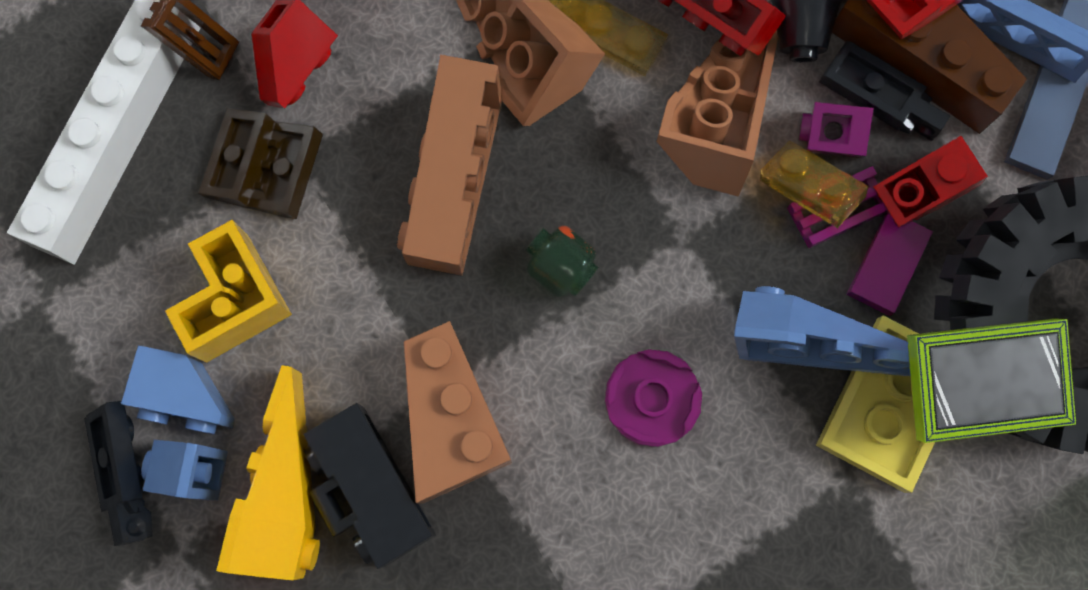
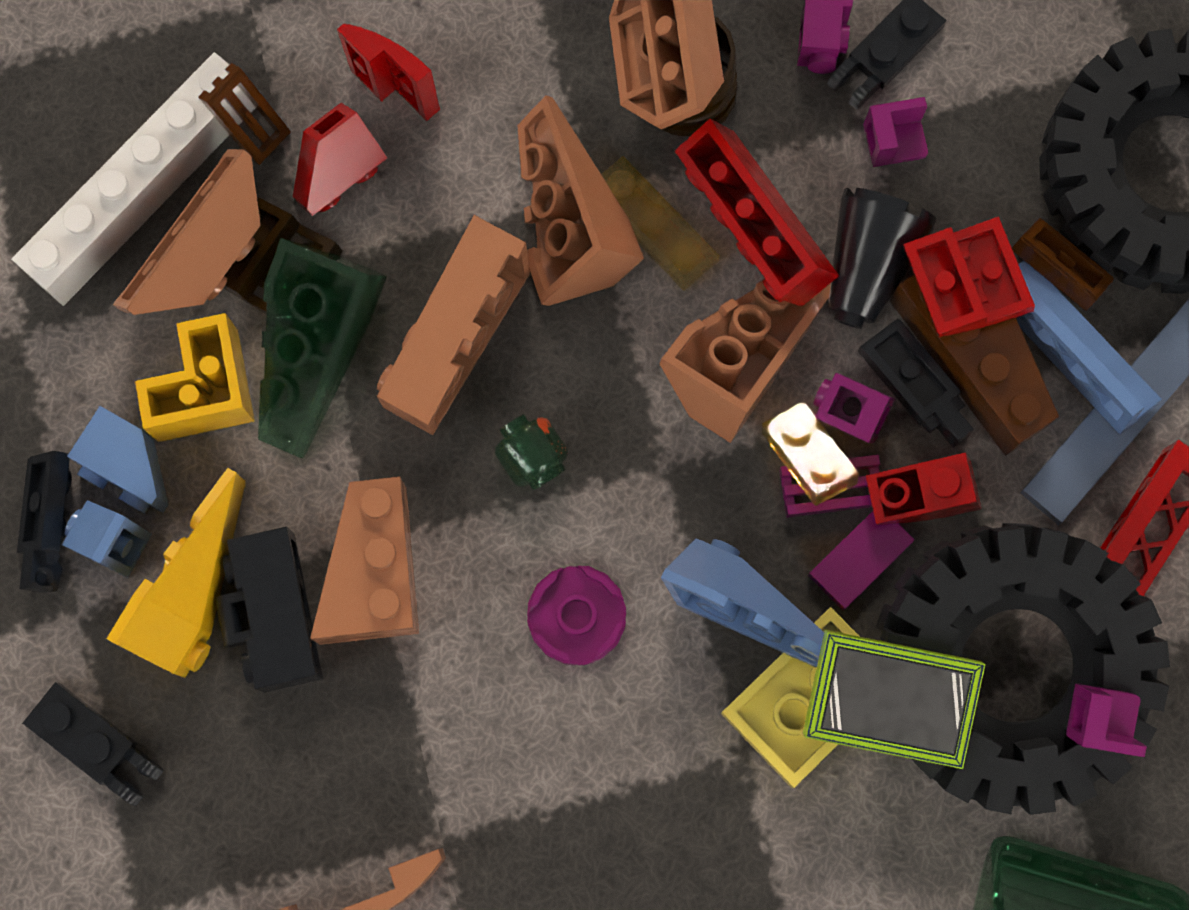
camera: 20 degrees right, 0 degrees up
none -> nougat wedge [113,149,261,315]
none -> clear green wedge [258,238,387,458]

